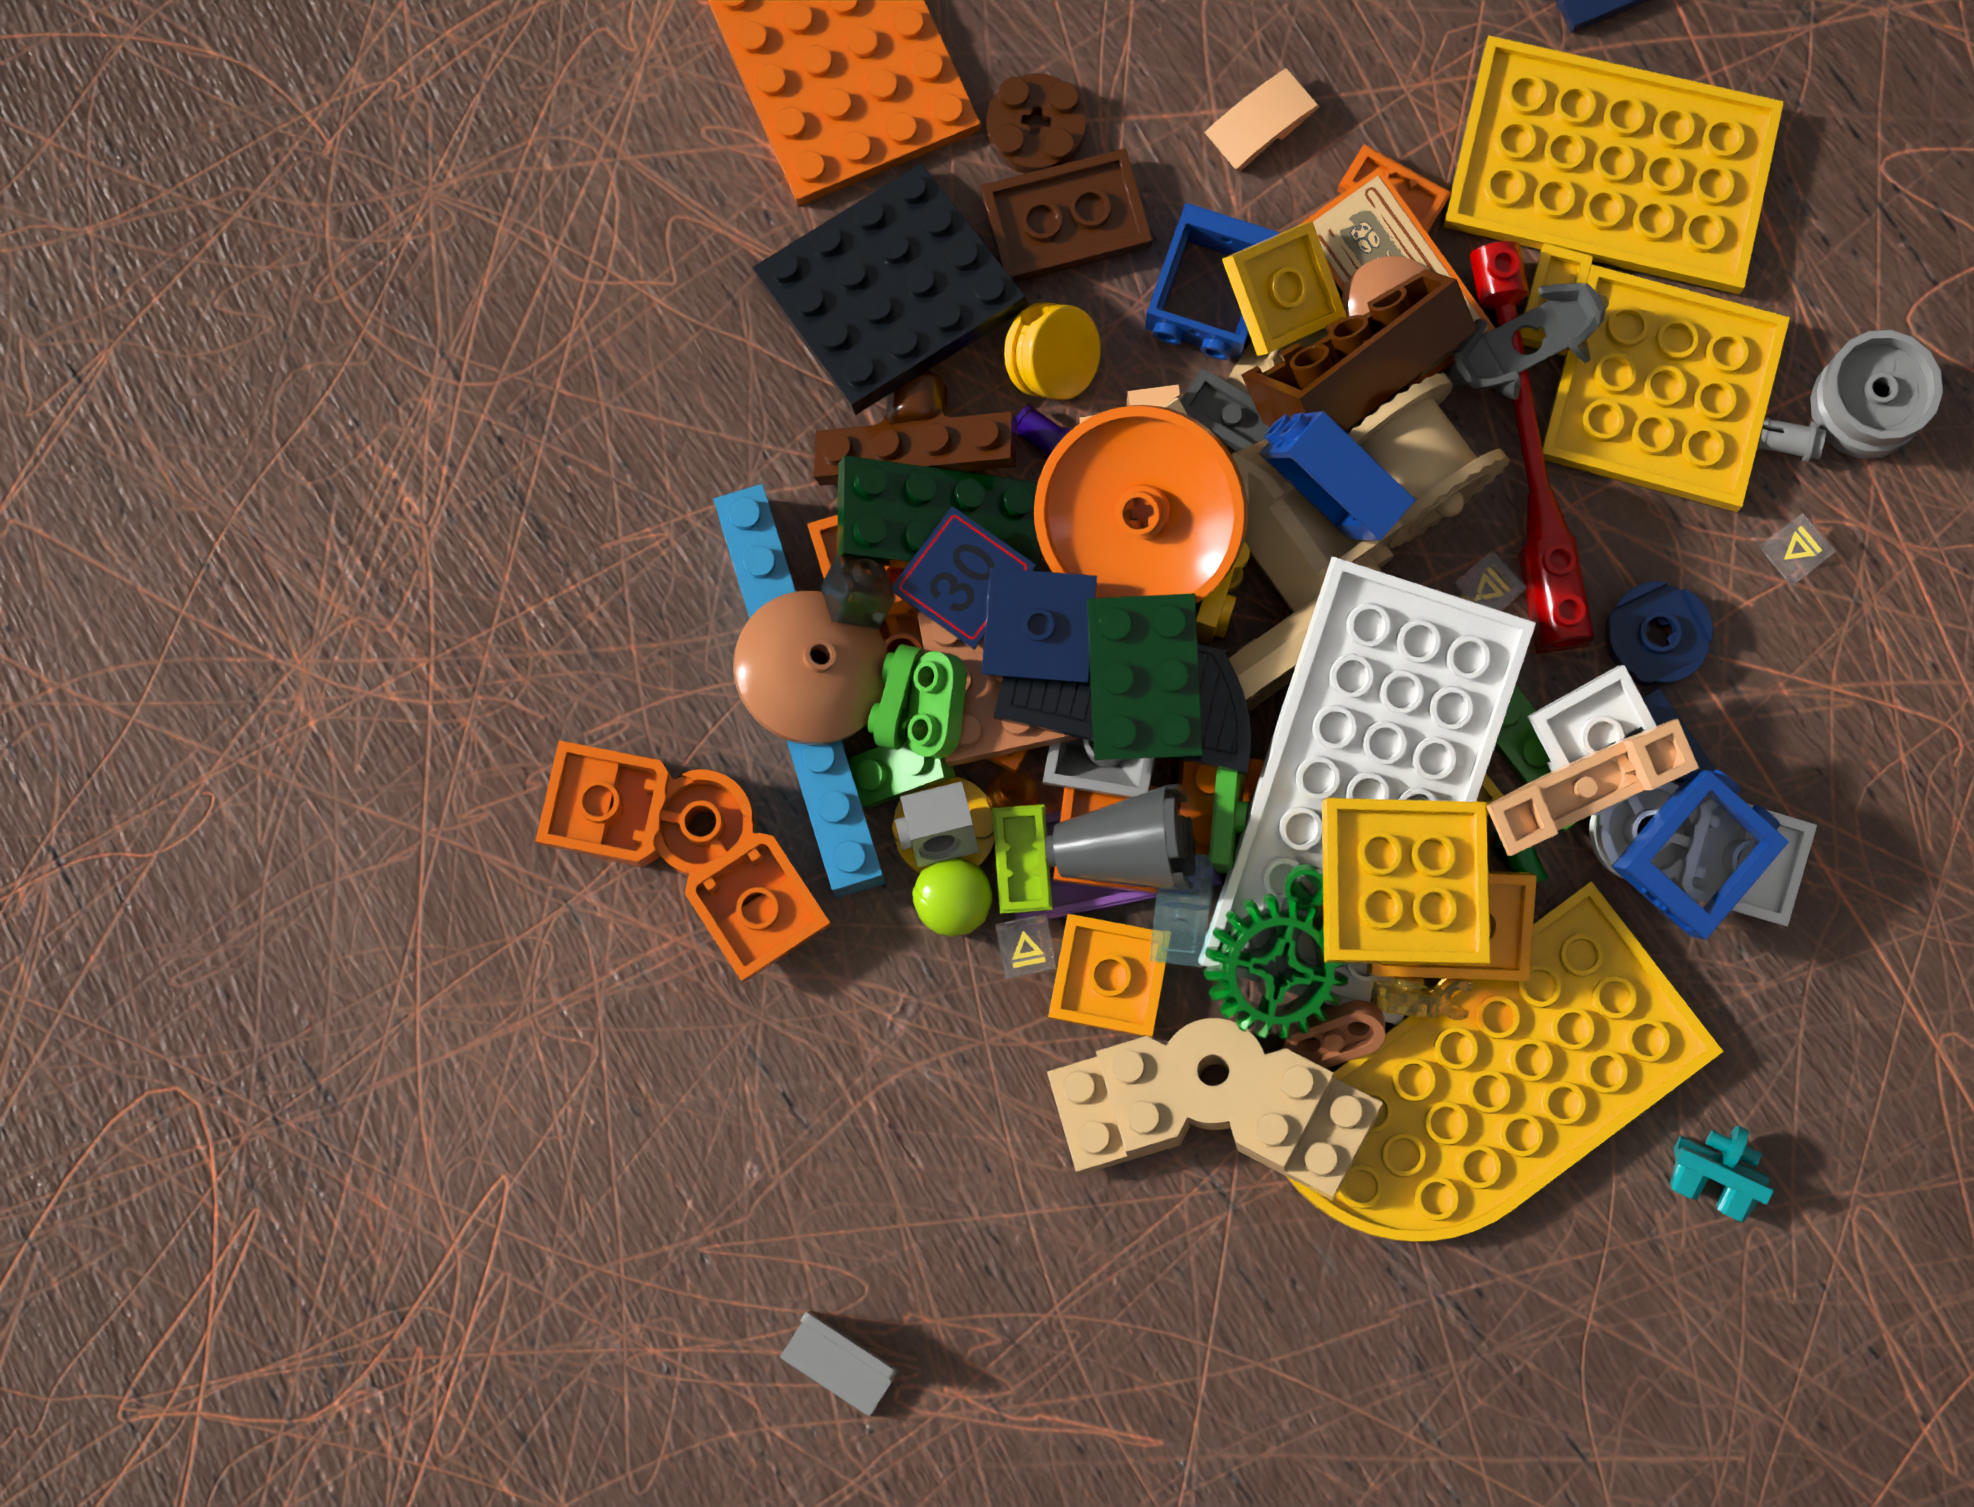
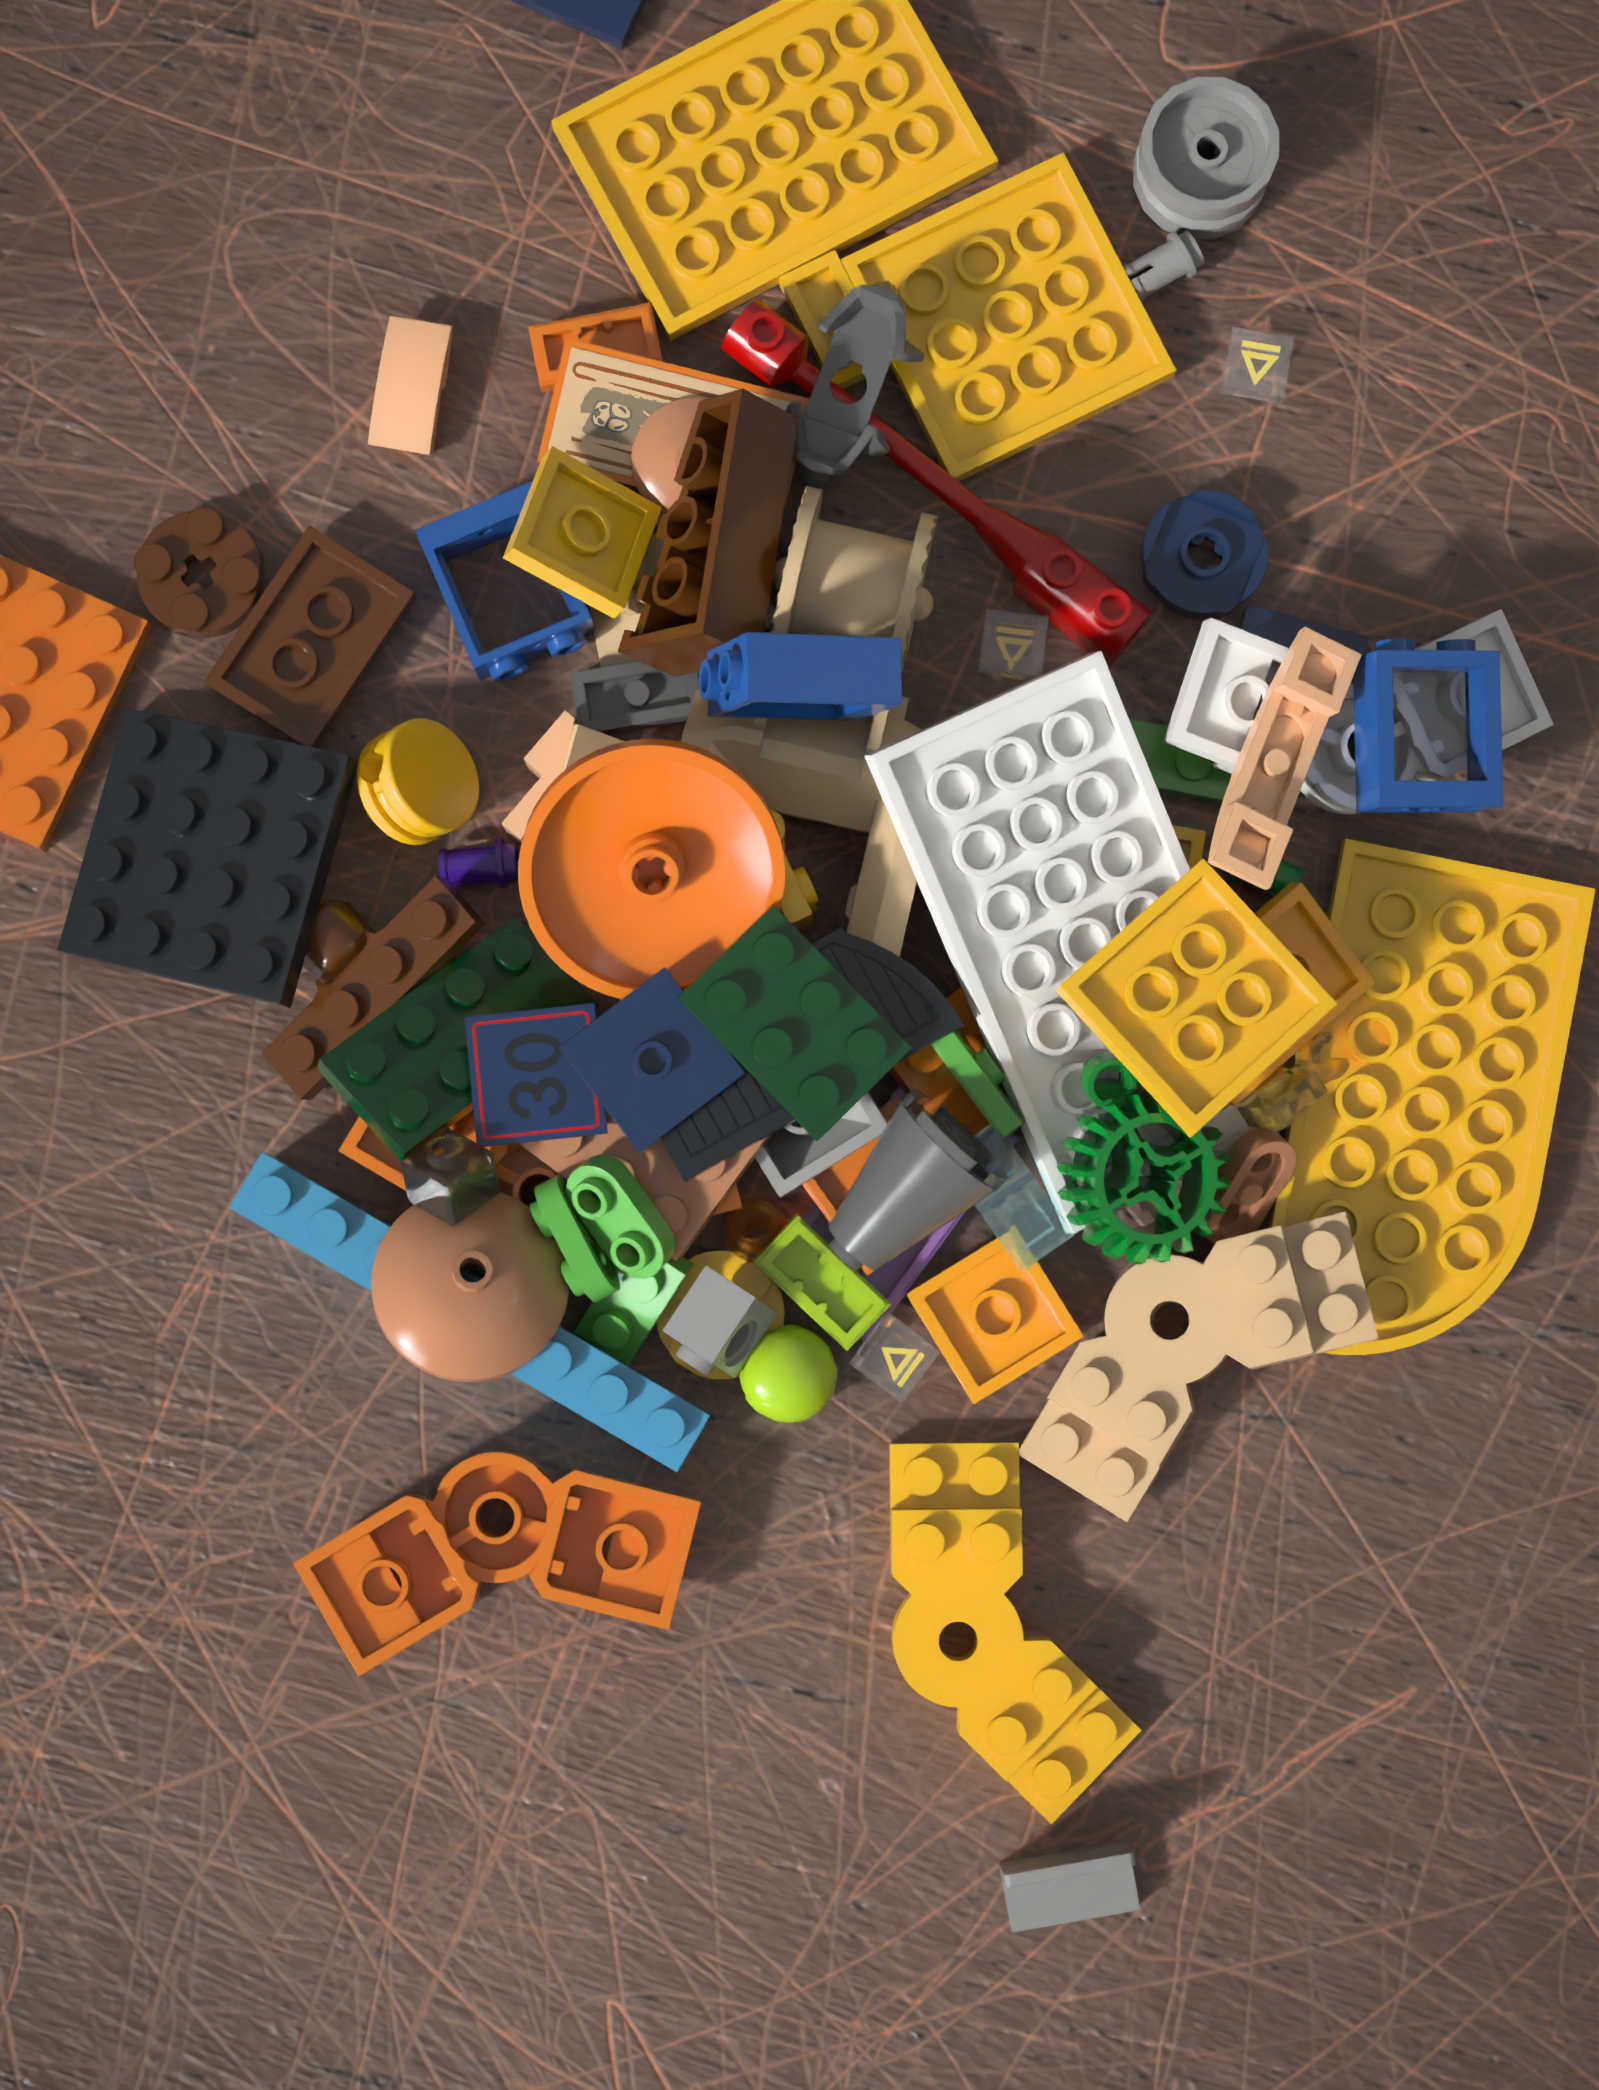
camera: 50 degrees left, 5 degrees up
none -> yellow plate [889,1442,1142,1825]

